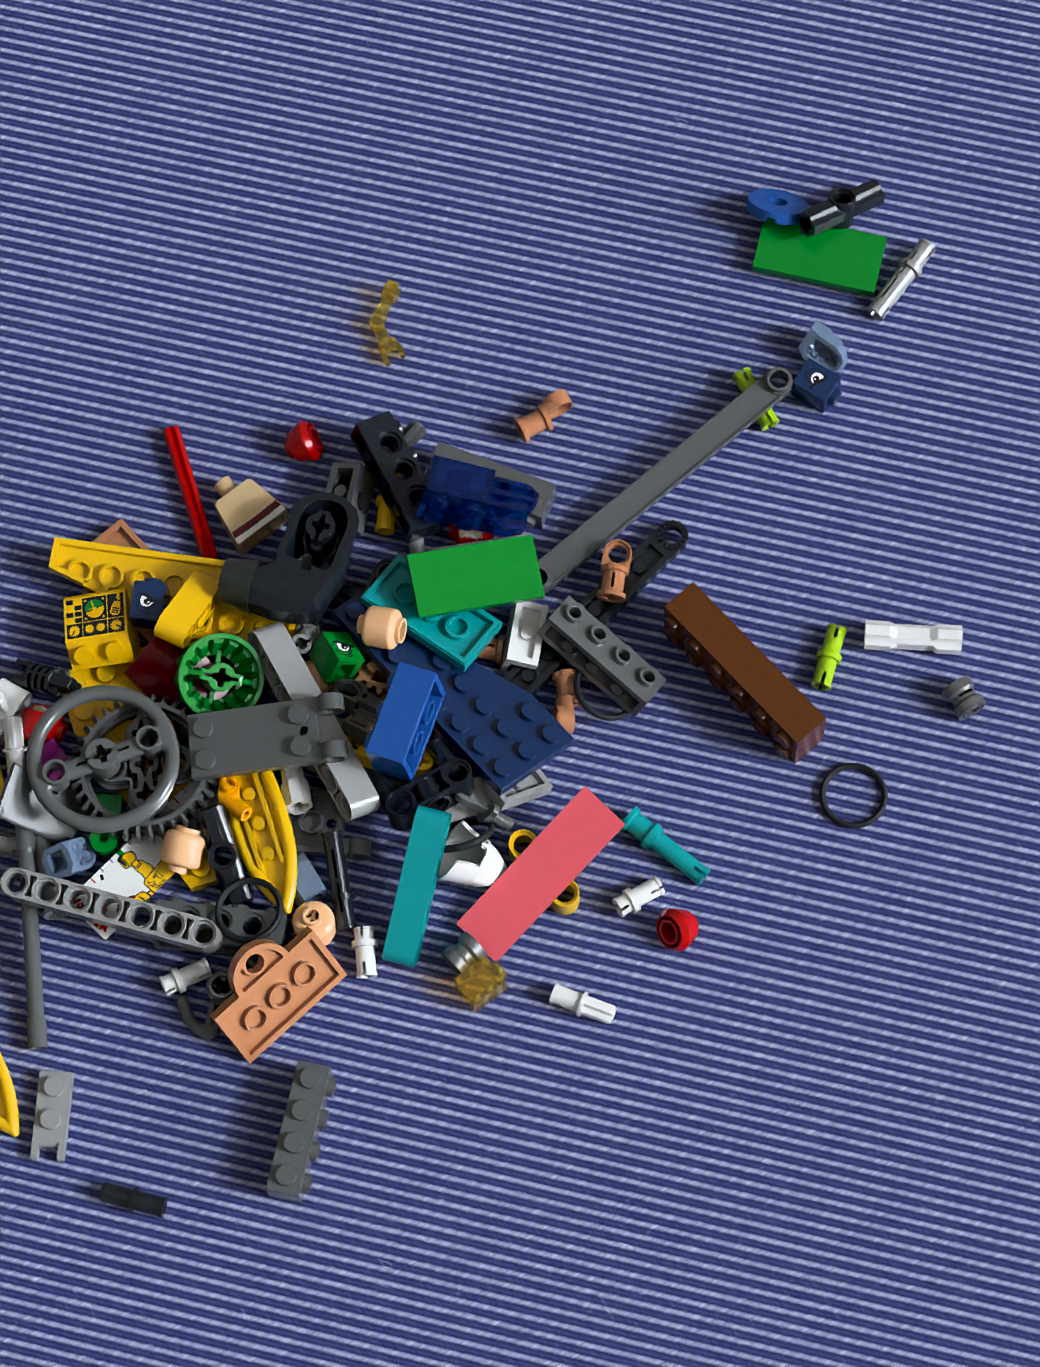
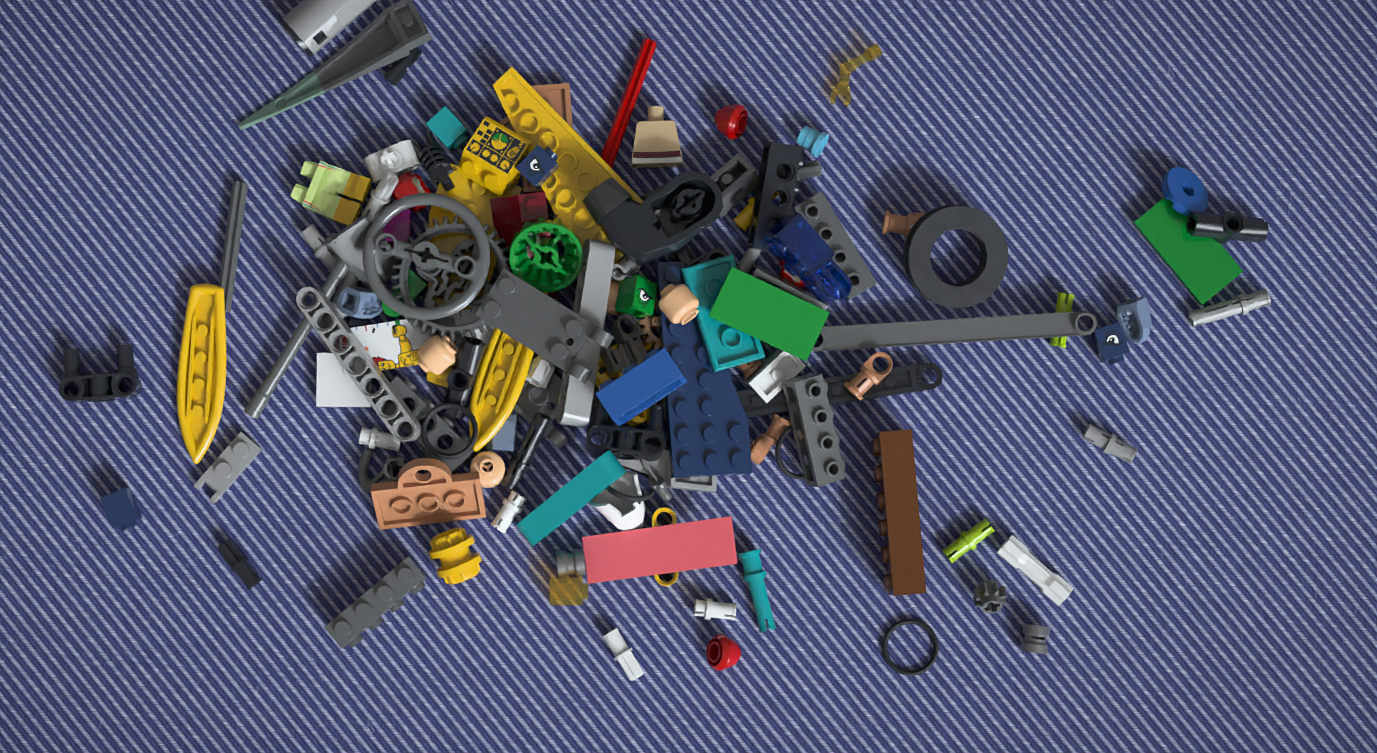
camera: 30 degrees right, 15 degrees up
yellow beam [154,569,219,649] -> none
light orange arm [218,776,252,822] -> none
none -> white tile [316,353,372,407]
none -> teal brick [426,106,469,151]
none -> yellow piece [428,527,482,585]
none -> medium azure piece [797,126,829,157]
none -> black tyre [903,205,1008,308]
none -> dark grey gear [973,580,1007,614]
none -> light grey pin [1082,424,1138,464]

